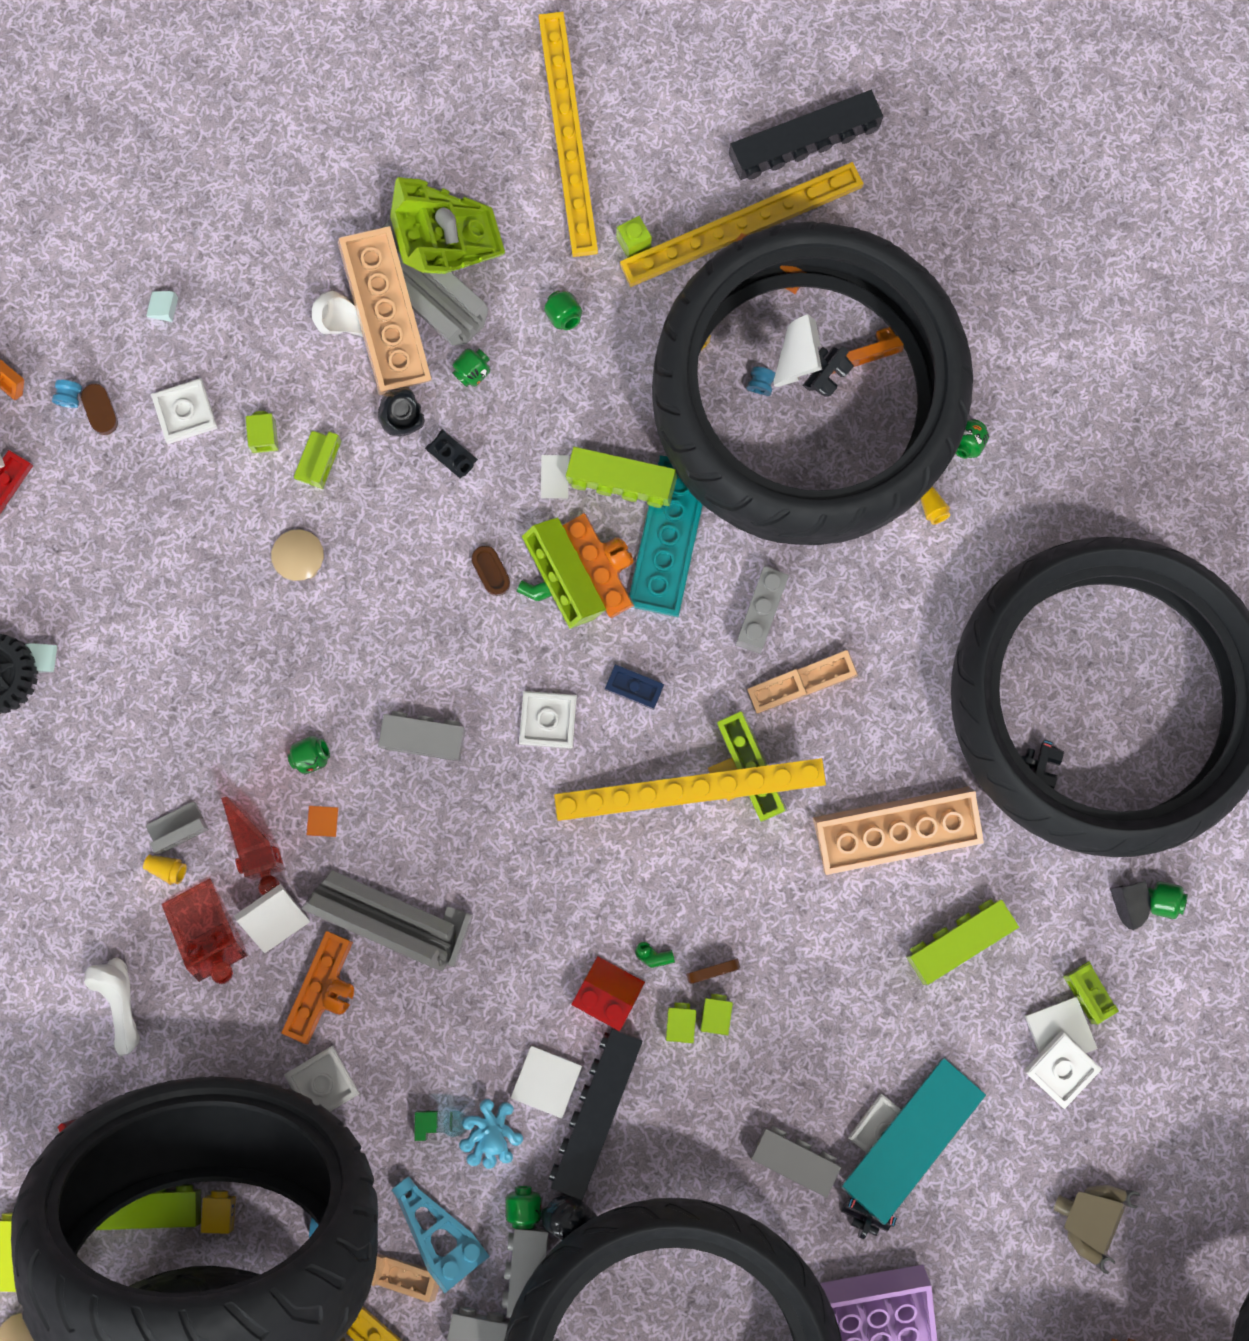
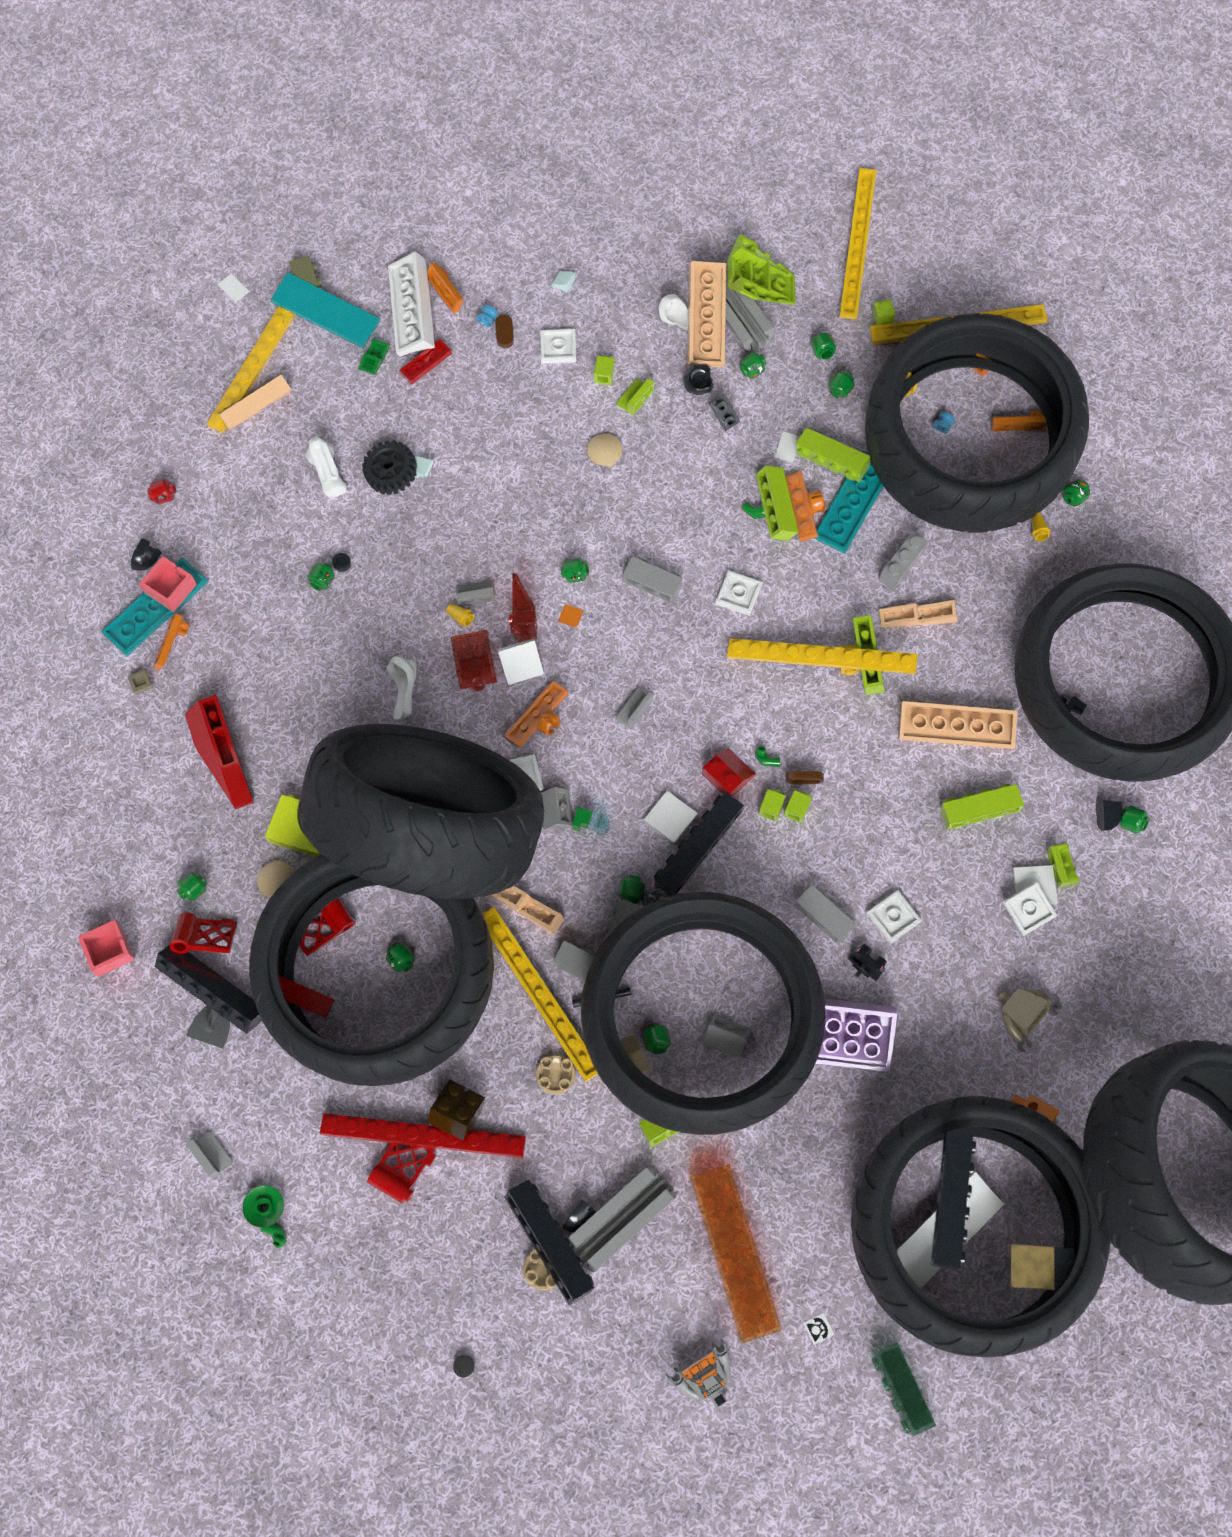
camera: 25 degrees right, 10 degrees down
light grey piece [301,870,456,971] -> none
medium azure plate [391,1176,490,1294] -> none
light grey arm [435,208,459,244] -> none
medium azure animal [459,1099,523,1169] -> none
reddish brown tile [472,546,510,596] -> none
dark blue plate [605,664,664,710] -> none
black brick [729,89,884,181] -> none
white slope [773,314,822,387] -> none
black hips [802,346,854,397] -> none
teal tile [840,1058,986,1225] -> none
none -> light grey panel [541,787,572,830]
none -> green head [828,371,855,398]

